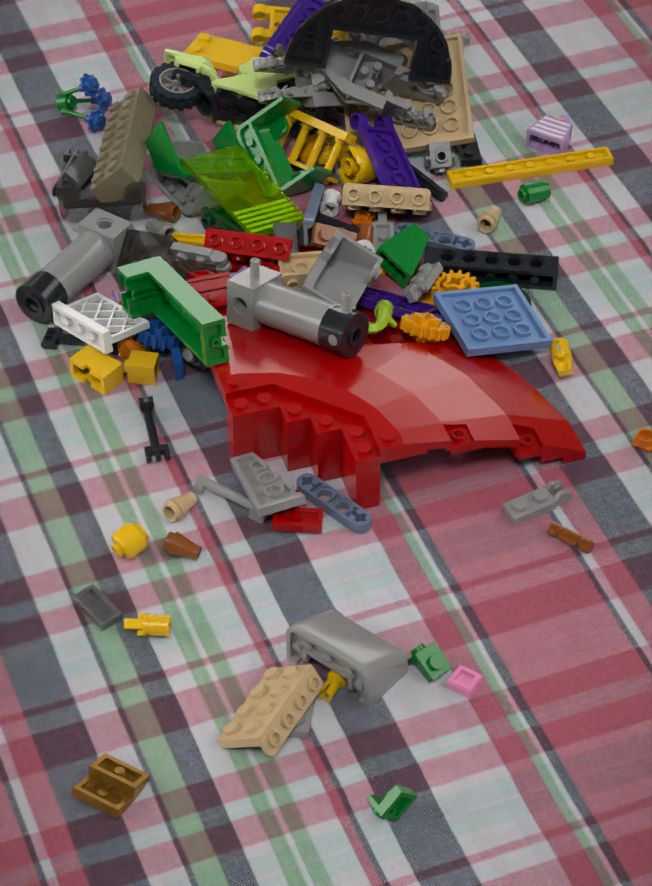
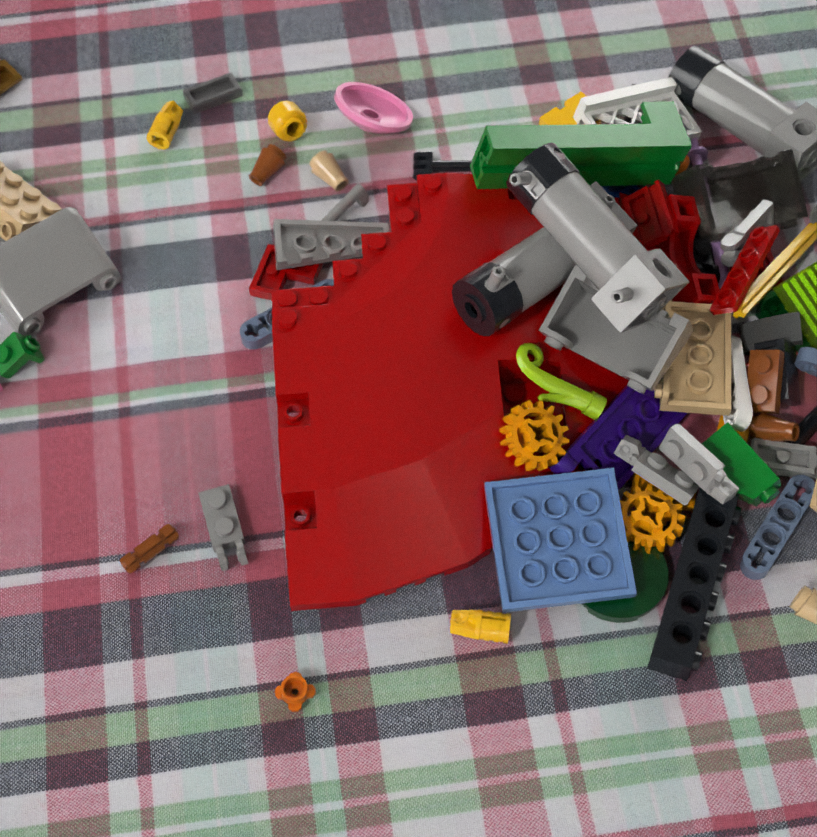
camera: 105 degrees right, 15 degrees up
none -> bright pink dish [334,82,413,134]
none -> light grey piece [506,142,689,333]
none -> light grey hinge [659,424,740,504]

